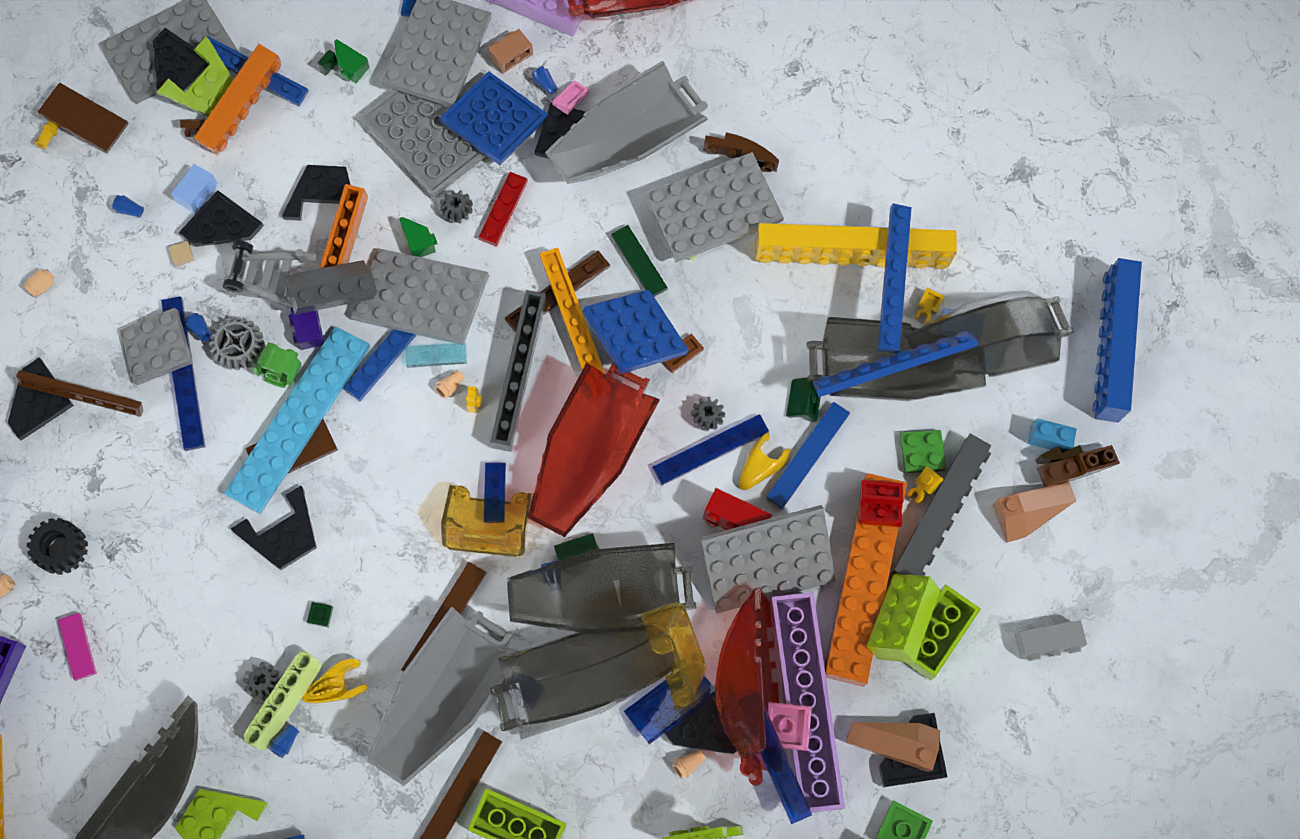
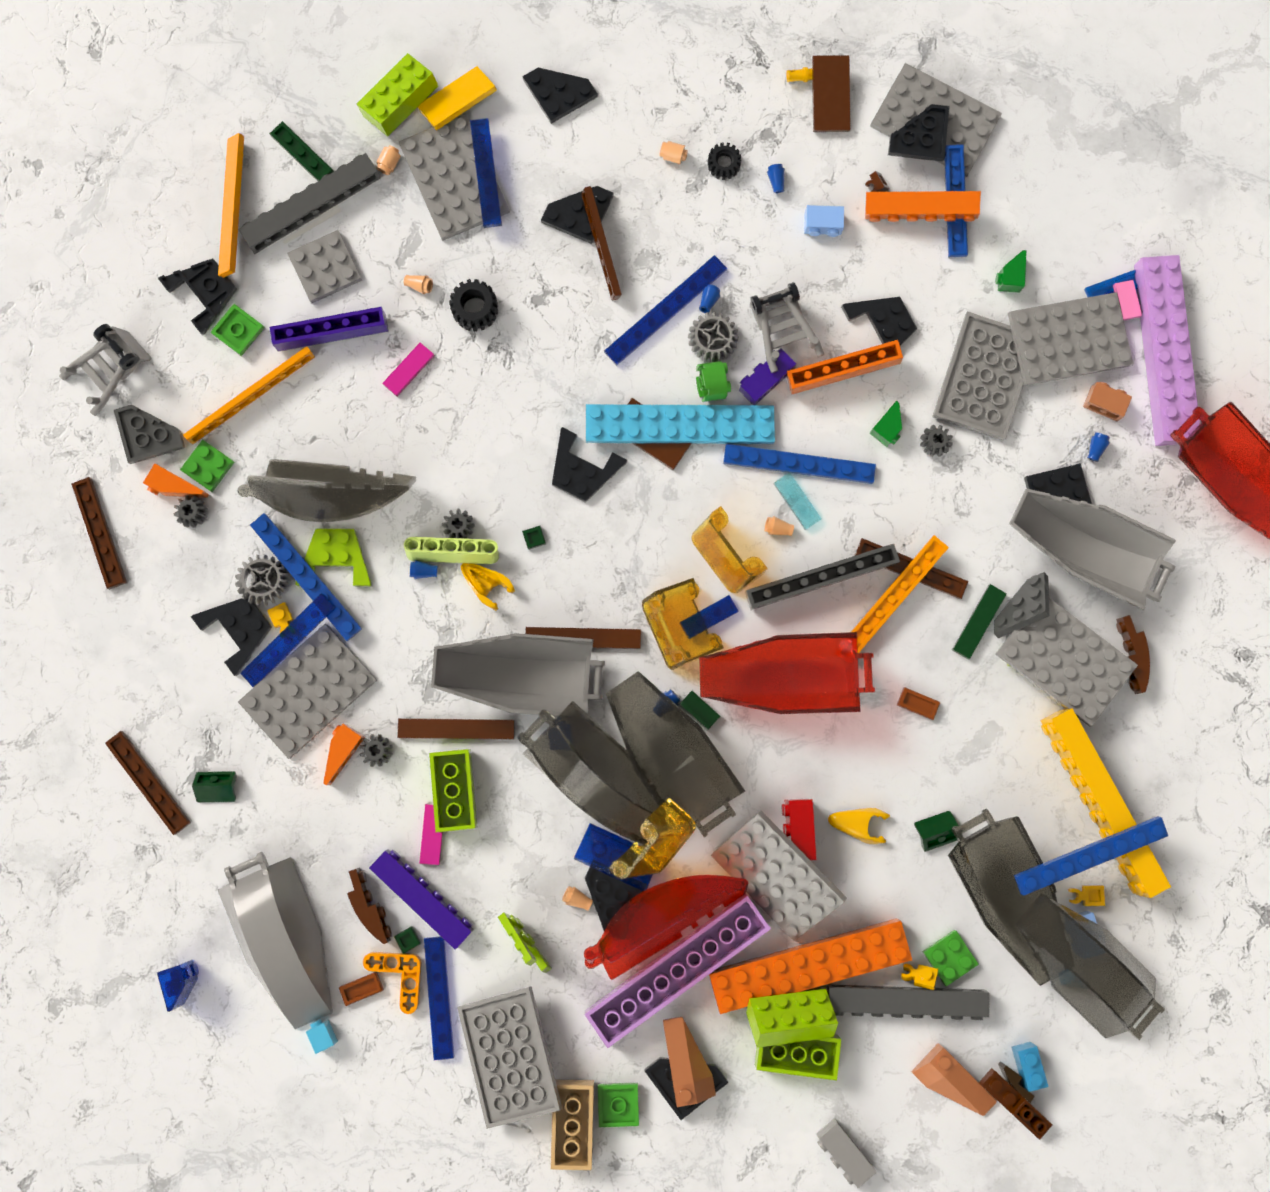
camera: 65 degrees right, 10 degrees up
light grey plate [120,308,193,385] -> none
lime wing [156,37,233,116] -> none
tan tile [169,241,194,267] -> none
black plate [179,190,264,247] -> none
dark grey slope [284,260,377,315] -> none
dark green tile [318,50,338,76] -> none
light grey plate [351,248,489,345] -> none
blue plate [440,71,548,165] -> none
yellow plate [466,386,482,413] -> none
red plate [479,172,528,247] -> none
bright pink tile [552,80,590,115] -> none
blue plate [582,290,689,374] -> none
clear blue tile [652,414,769,486] -> none
dark grey gear [691,397,725,431] -> none
clear blue tile [738,692,812,824] -> none
bright pink tile [764,702,812,751] -> none
blue tile [766,402,850,510] -> none
blue plate [813,331,978,397] -> none
red slope [859,480,903,527] -> none
blue brick [1092,258,1142,423] -> none
none -> clear yellow windscreen [691,506,768,593]
none -> black tyre [708,142,741,180]
none -> dark grey plate [994,572,1050,638]

